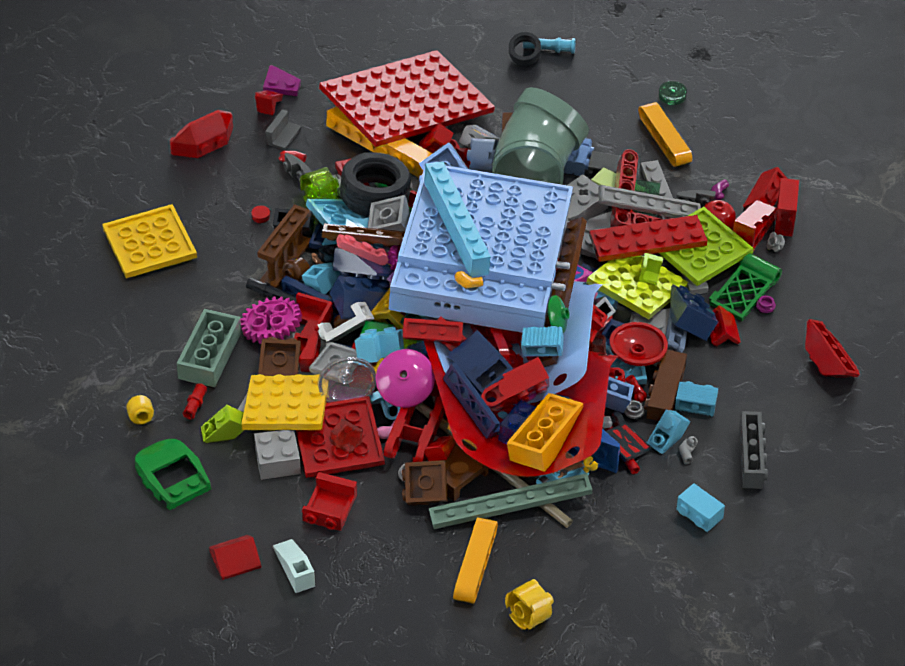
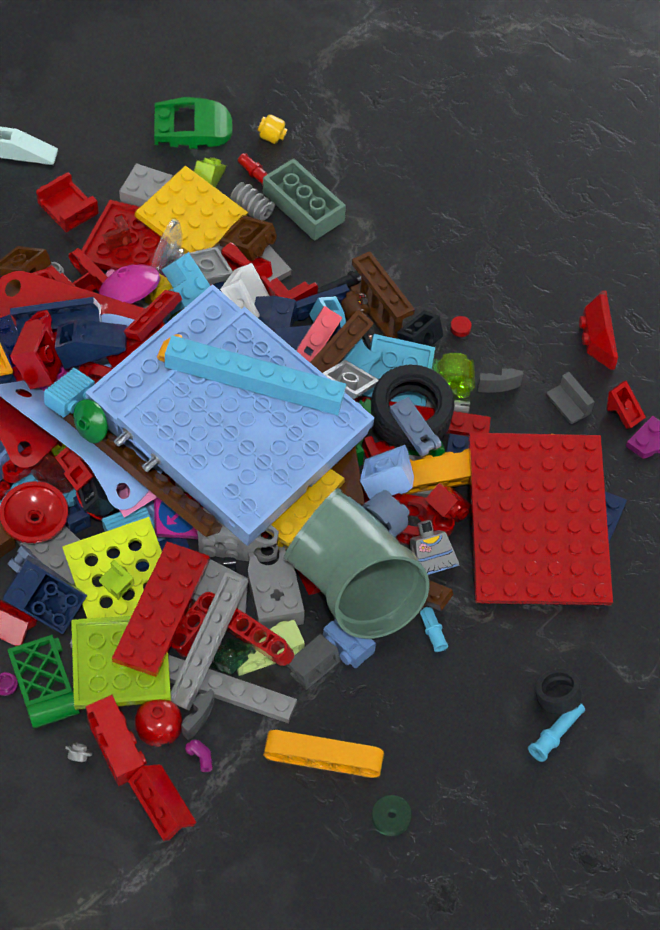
camera: 120 degrees right, 10 degrees up
yellow plate [102,204,197,278] -> none
red slope [209,535,262,580] -> none
dark pink gear [241,296,302,344] -> none
red arm [279,151,307,162] -> none
red window [775,178,799,237] -> none
none -> light grey piece [230,182,275,221]
none -> sand blue plate [389,397,442,457]

